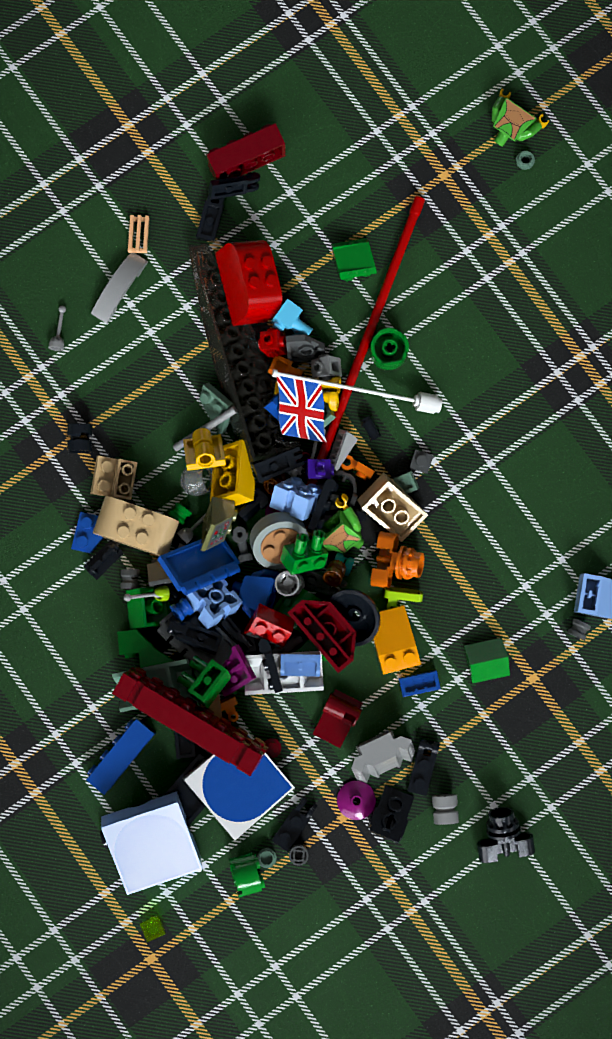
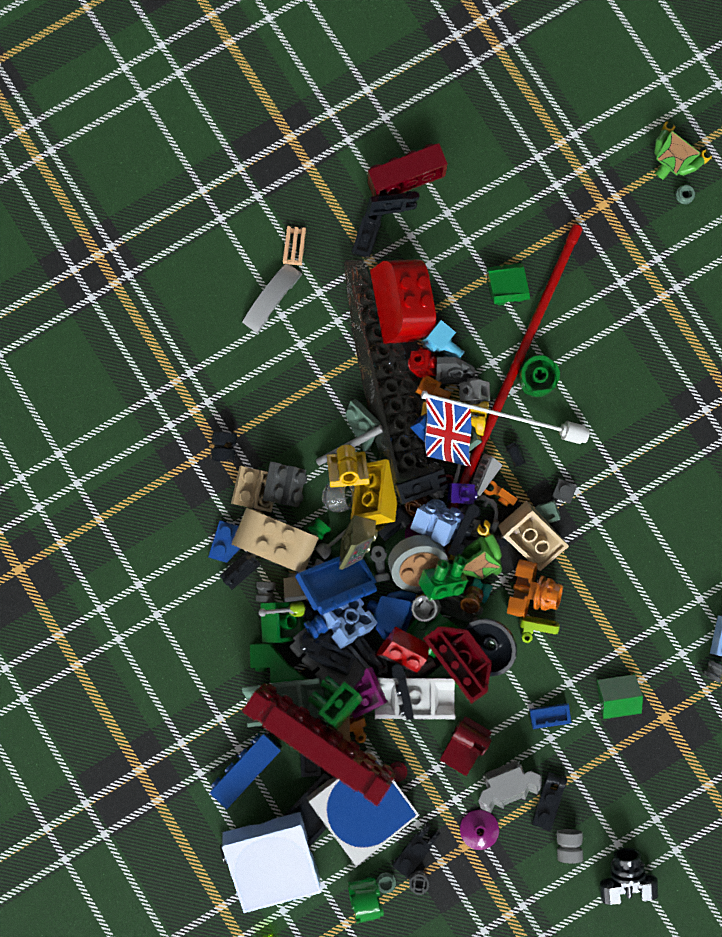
camera: 10 degrees right, 0 degrees up
light grey hinge [48,306,66,351] -> none
medium blue hinge [280,654,321,677] -> none
black piece [367,785,414,844] -> none
light orange slope [373,605,421,675] -> none
none -> dark grey plate [263,462,307,508]

